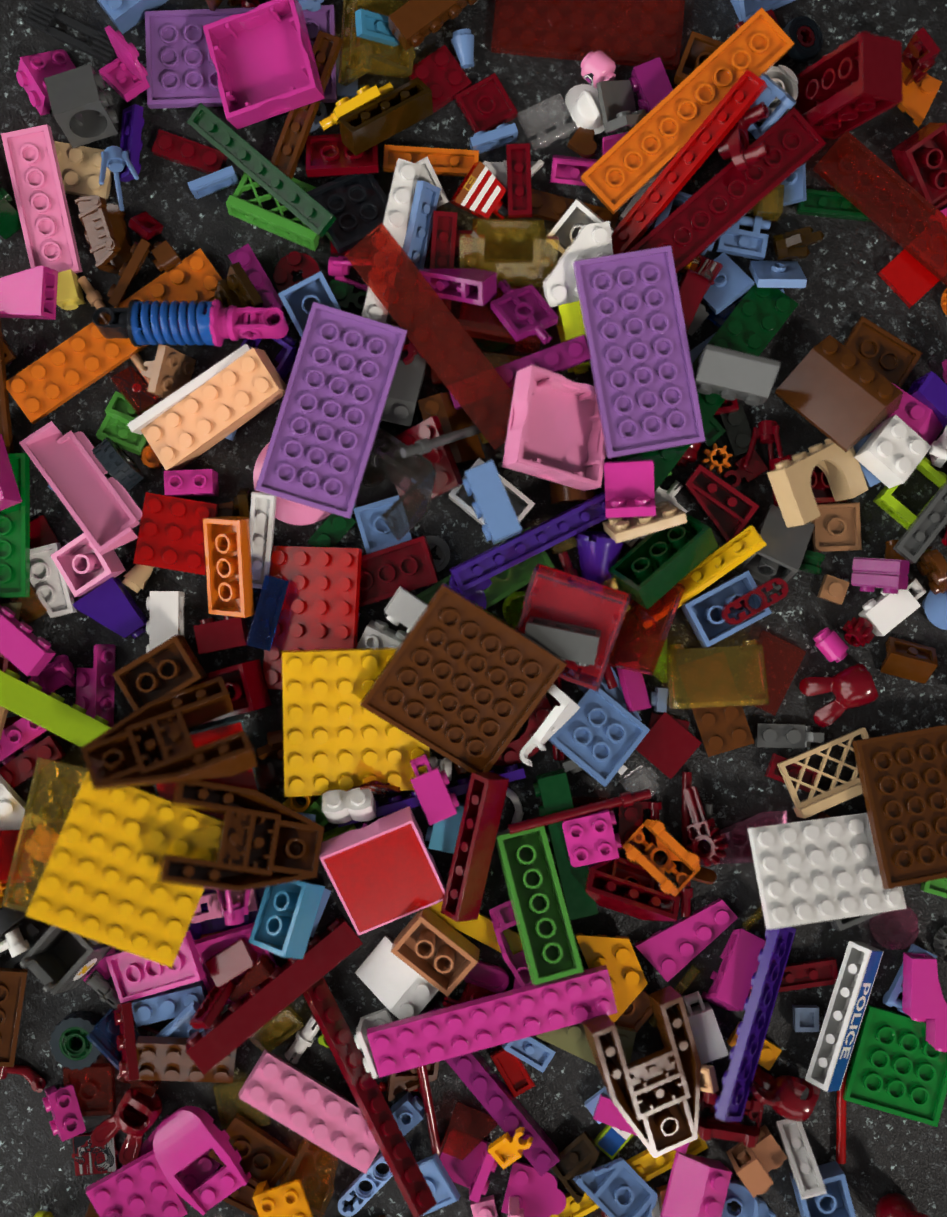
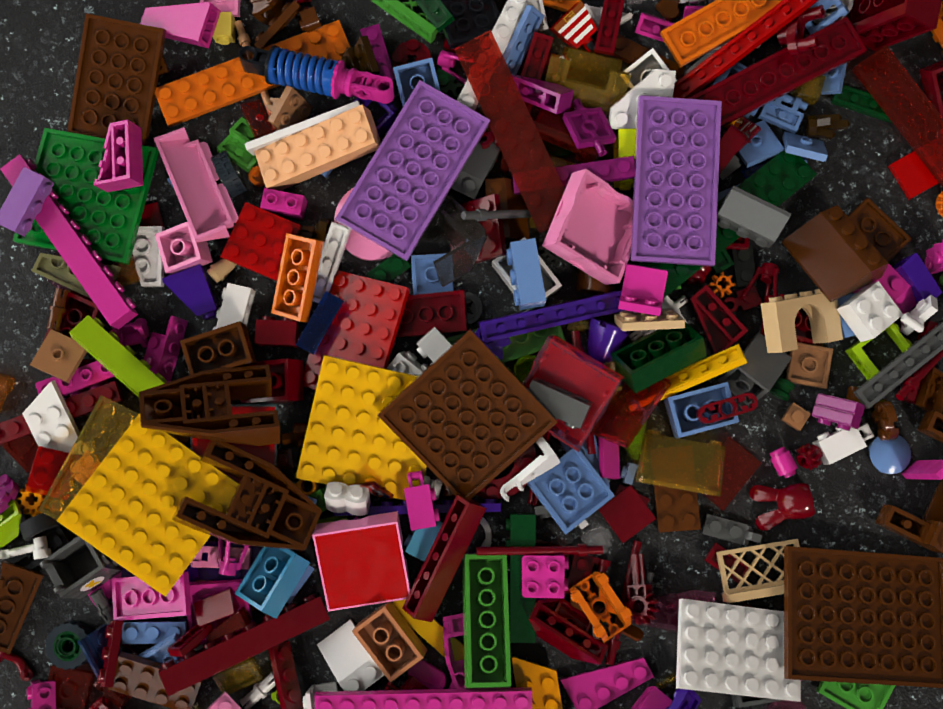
camera: 15 degrees right, 5 degrees down
reddish brown panel [880,636,938,684] -> none

